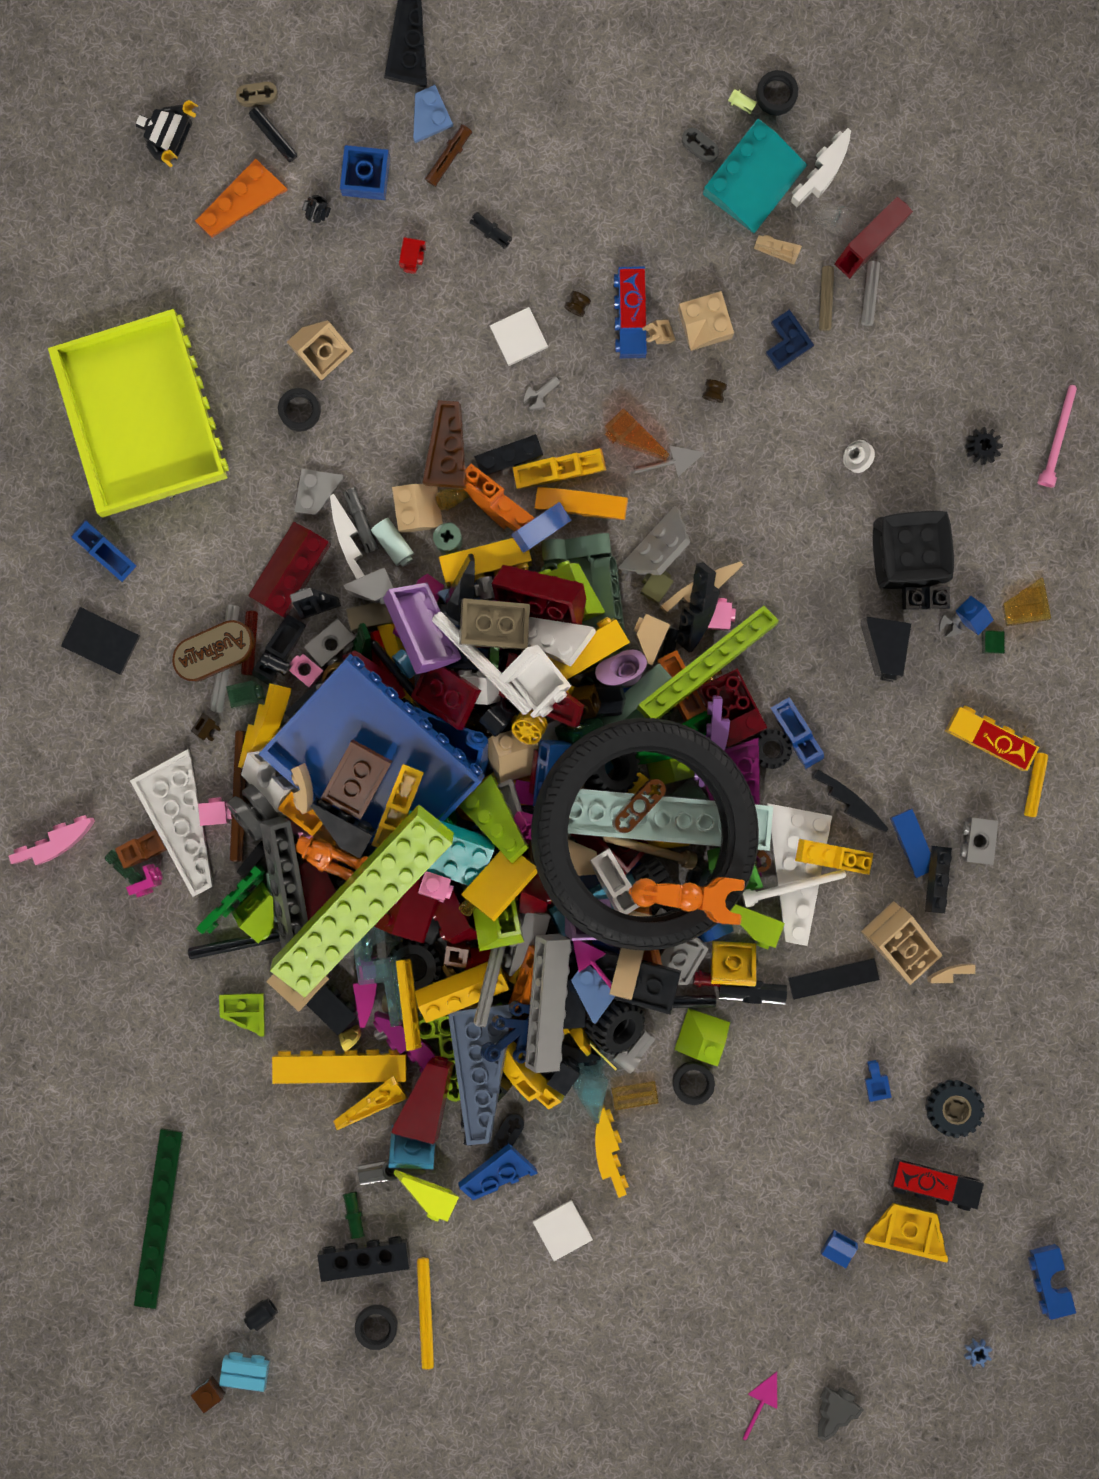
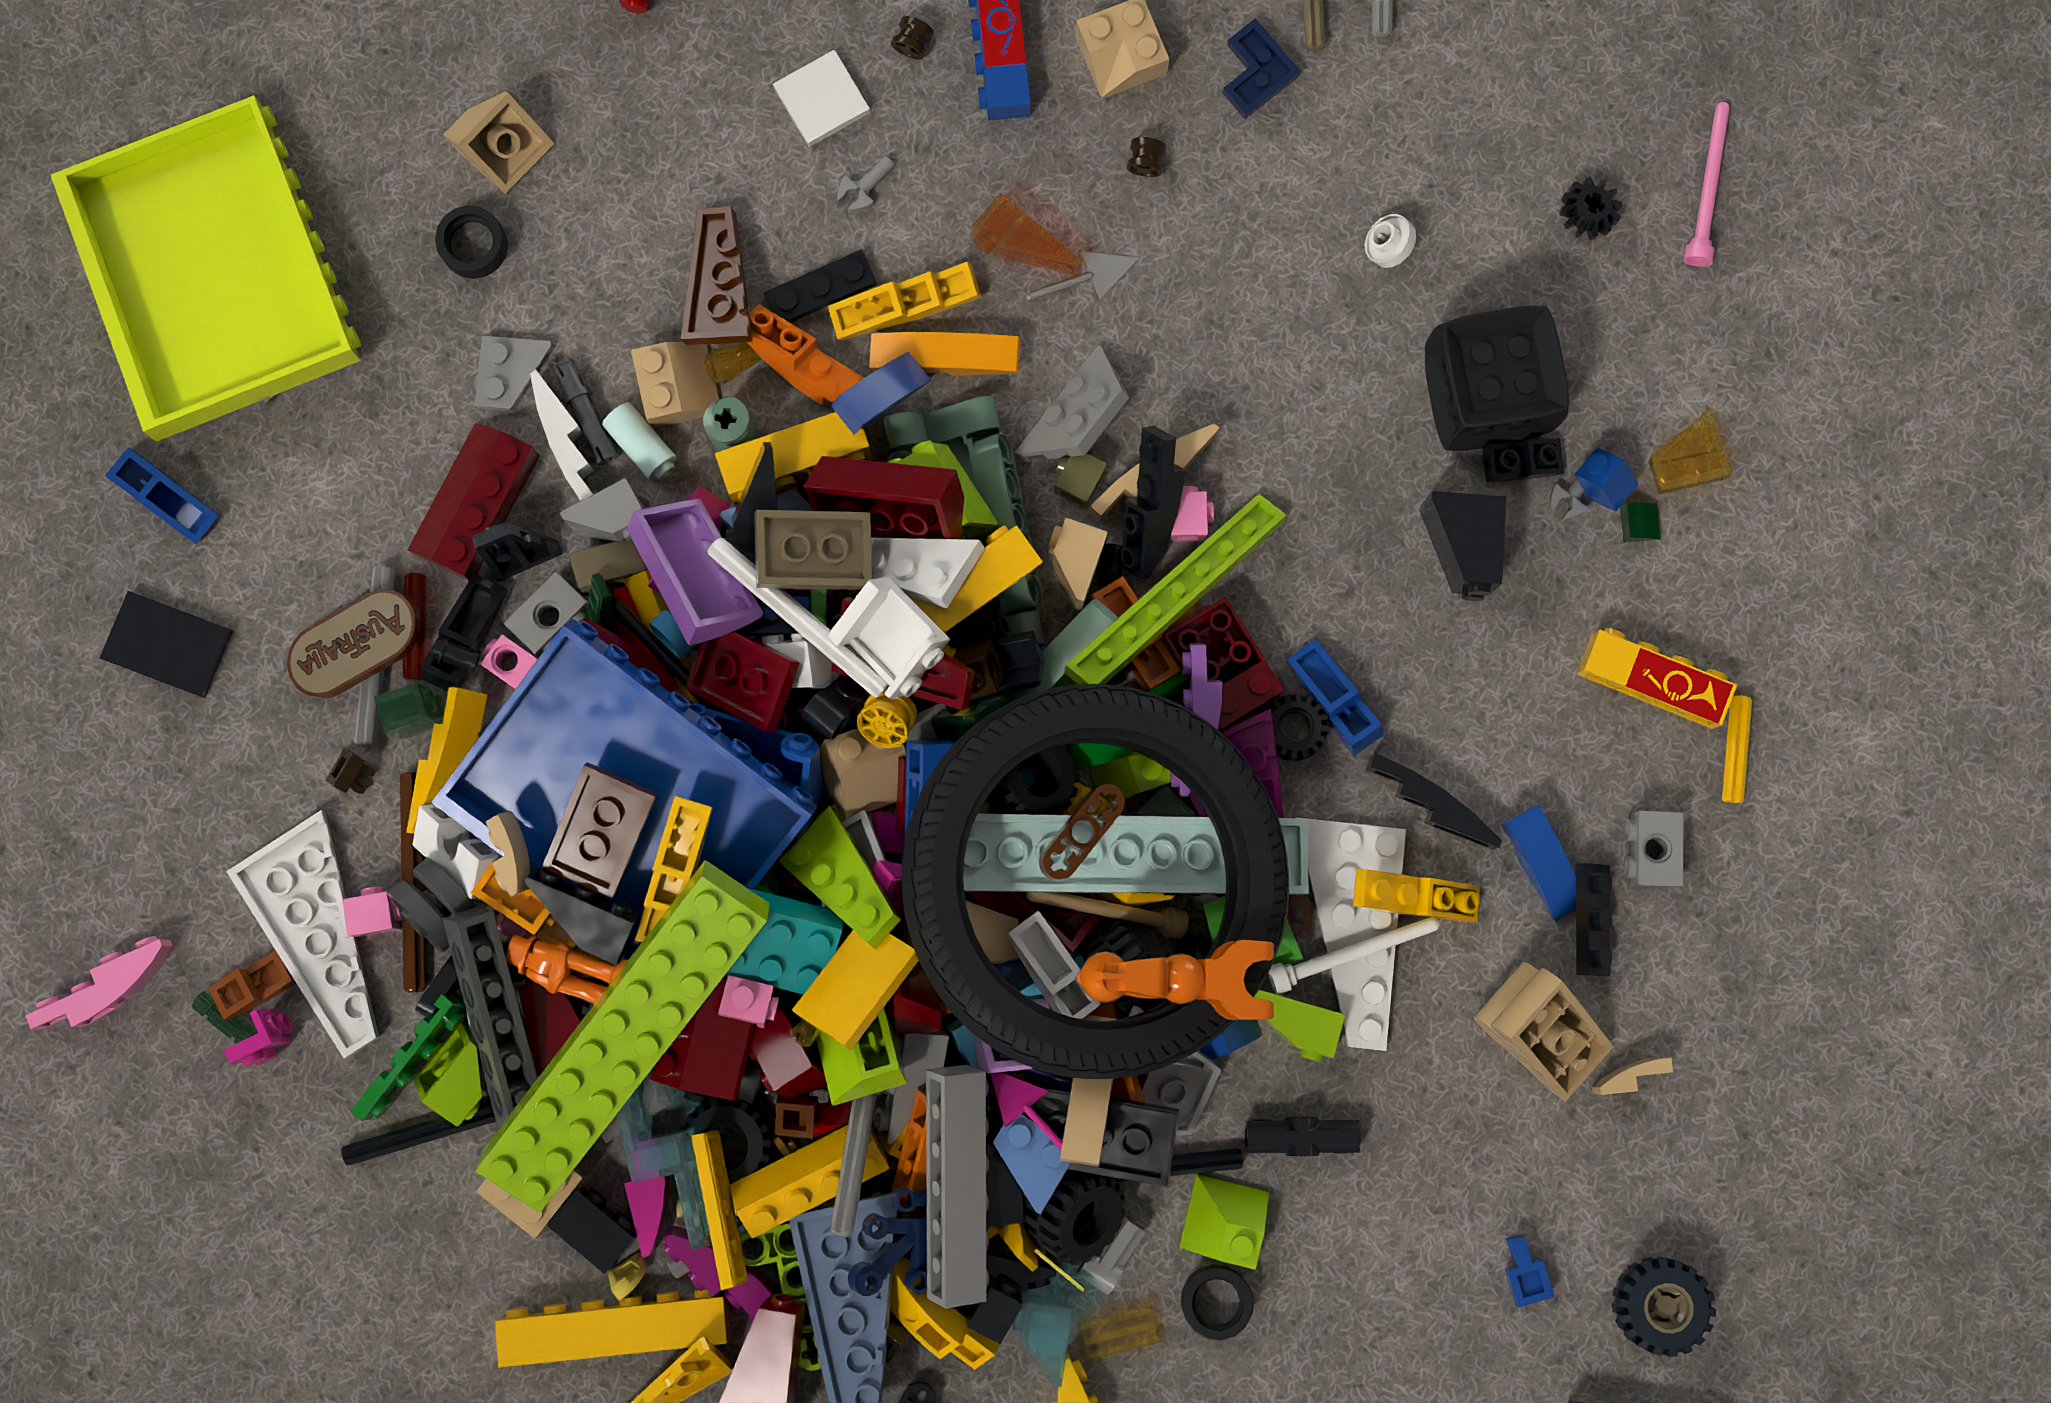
camera: 10 degrees left, 5 degrees down
lime wing [219,993,265,1037] -> none
light grey gear [474,576,495,601] -> none
lavender piece [595,650,647,686] -> none
tan plate [642,320,675,345] -> none
dark red pin [693,970,721,987] -> none
yellow plate [711,941,756,986] -> none
black tile [788,958,880,1000] -> none

